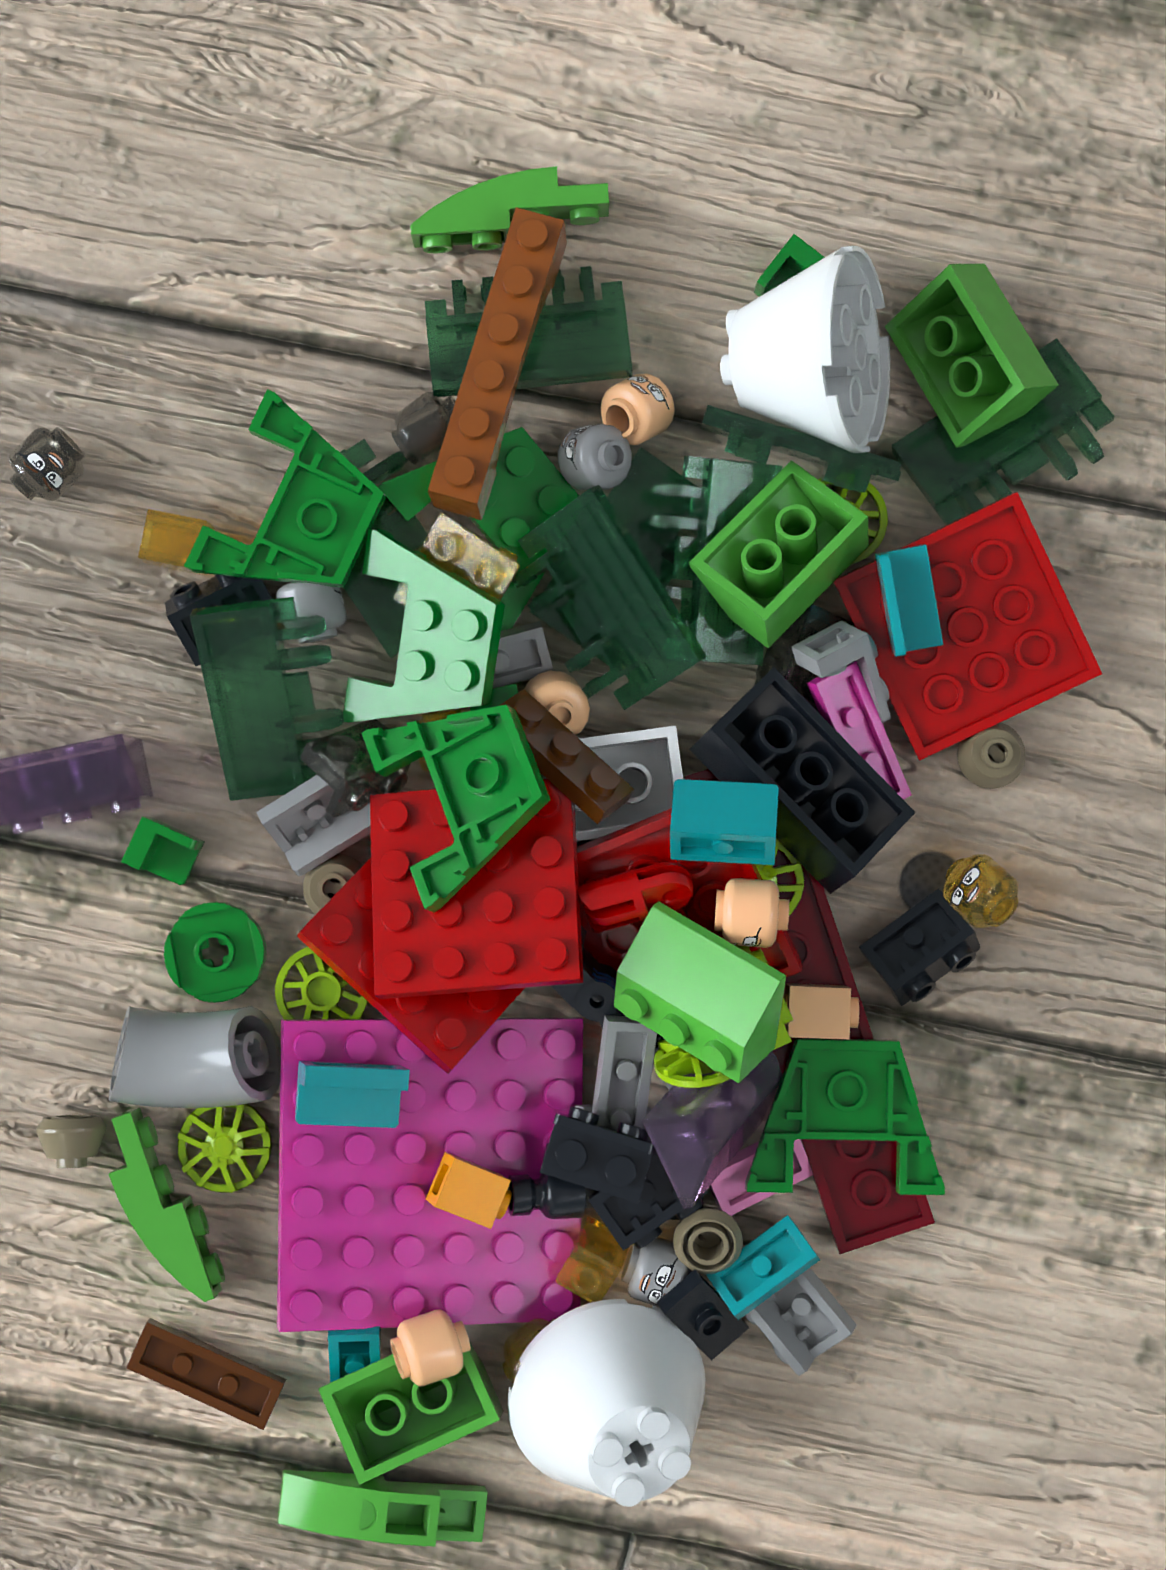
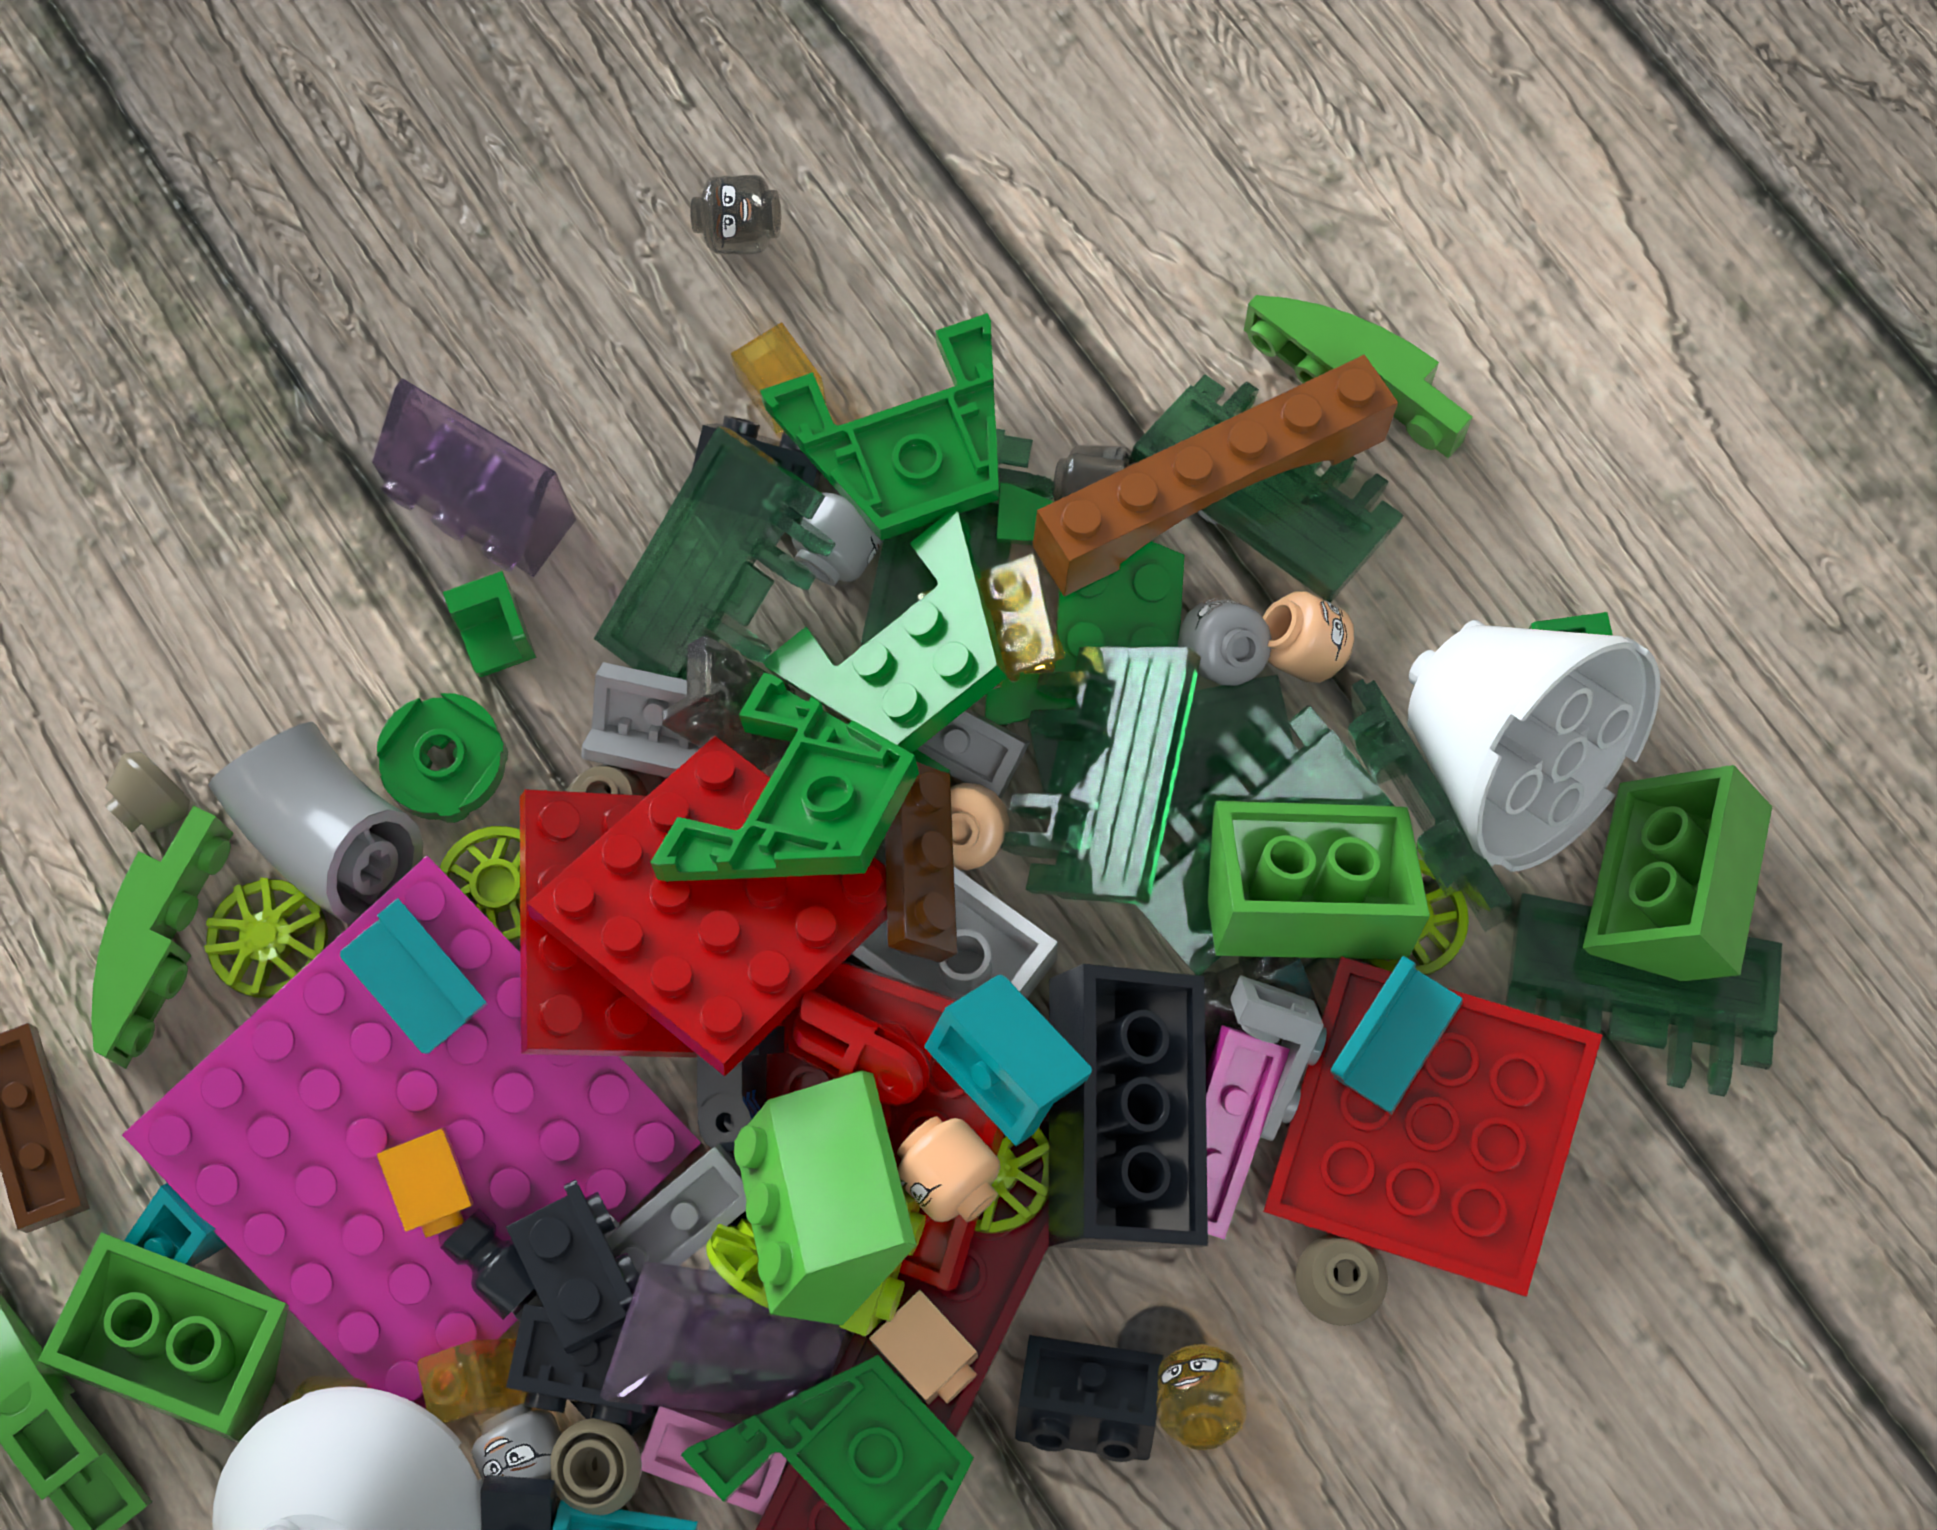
camera: 50 degrees right, 15 degrees down
light nougat head [390,1309,471,1386] -> none

